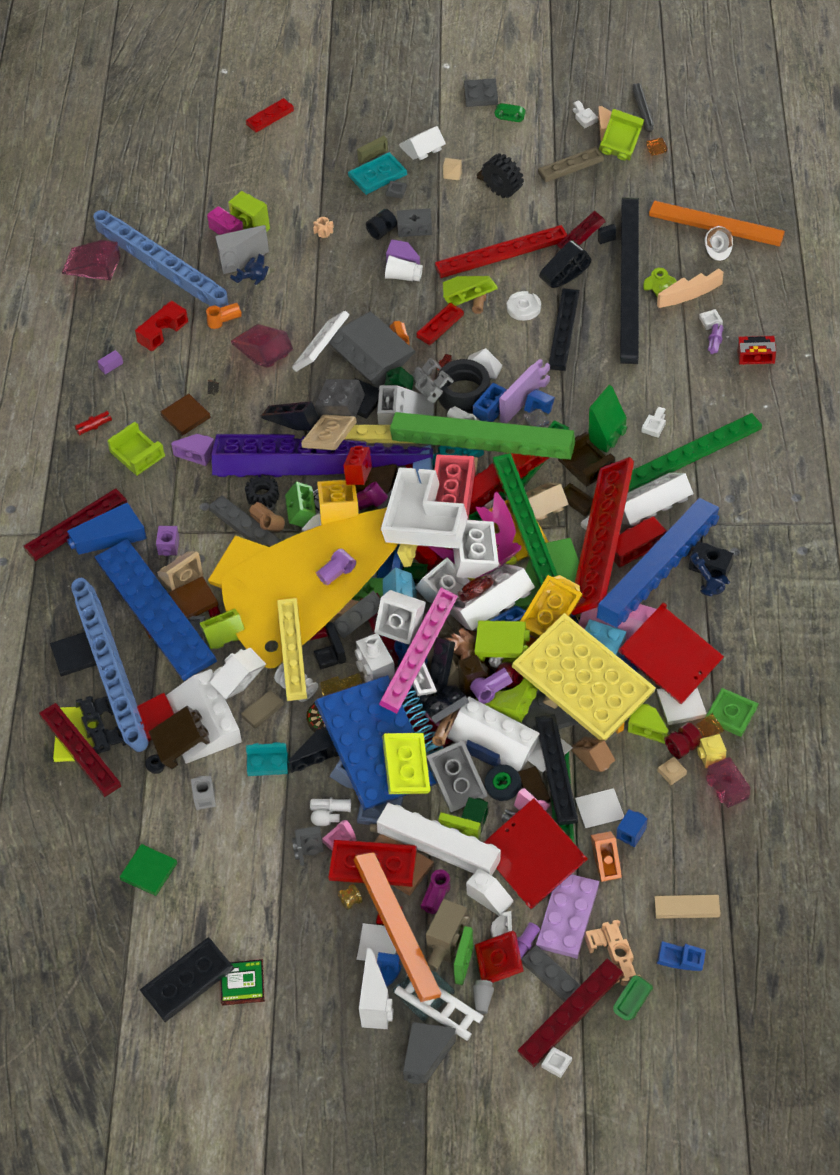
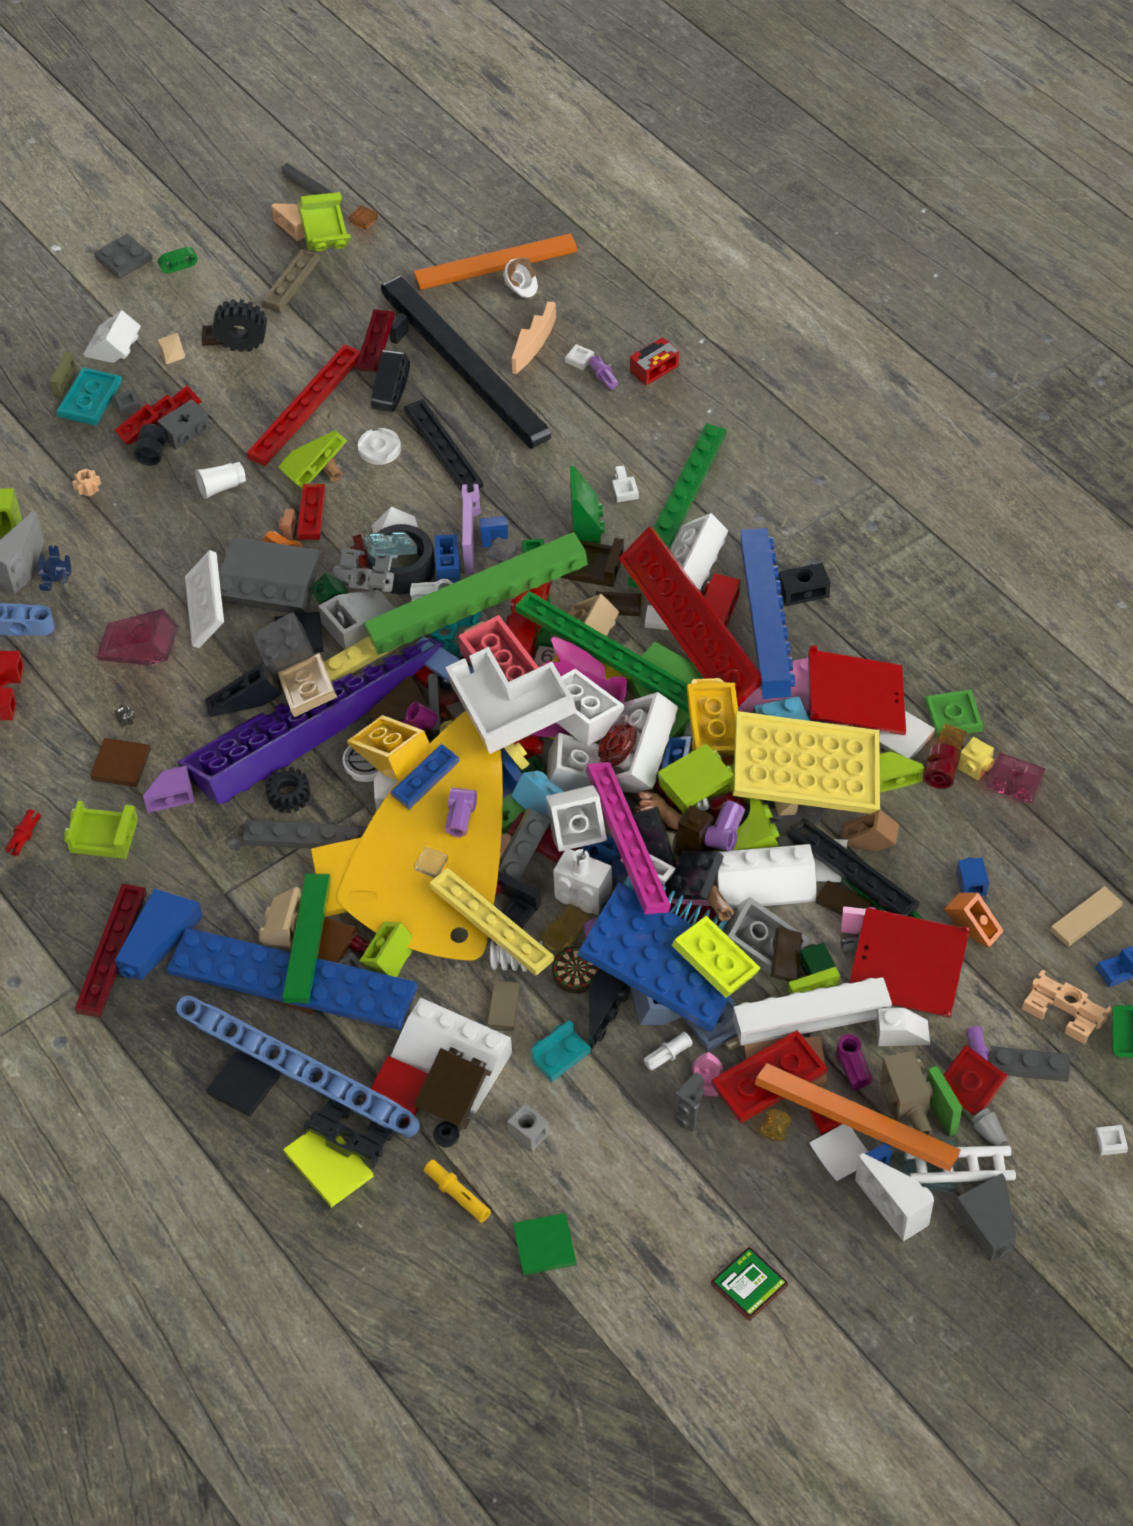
camera: 40 degrees left, 0 degrees up
dark red plate [39,703,122,798] -> none
black tile [140,937,234,1022] -> none
medium lavender brick [156,526,180,556] -> none
orange piece [206,303,242,329] -> none
white brick [210,648,266,699] -> none
medium nougat piece [249,502,285,532] -> none
bright green brick [285,482,316,527] -> none
white cylinder [311,809,340,826] -> none
red brick [343,446,372,485] -> none
medium lavender slope [386,240,420,265] -> none
dark blue piece [466,740,501,767] -> none
black bush [485,765,521,801] -> none
white tile [490,911,512,938] -> none
dark red plate [517,958,624,1068] -> none
lavender plate [536,874,599,959] -> none
white plate [573,100,598,128] -> none
white sticker [575,788,624,828] -> none
lime plate [643,267,677,297] -> none
tan plate [658,757,687,785] -> none
dark blue piece [690,552,730,596] -> none
none -> red slope [114,385,202,445]
none -> nougat plate [279,508,297,540]
none -> green tile [283,874,331,1003]
none -> clear light blue plate [363,532,417,557]
none -> blue tile [391,744,460,810]
none -> clear tile [414,846,448,878]
none -> yellow pin [424,1159,491,1223]
none -> dark brown tile [771,927,802,982]

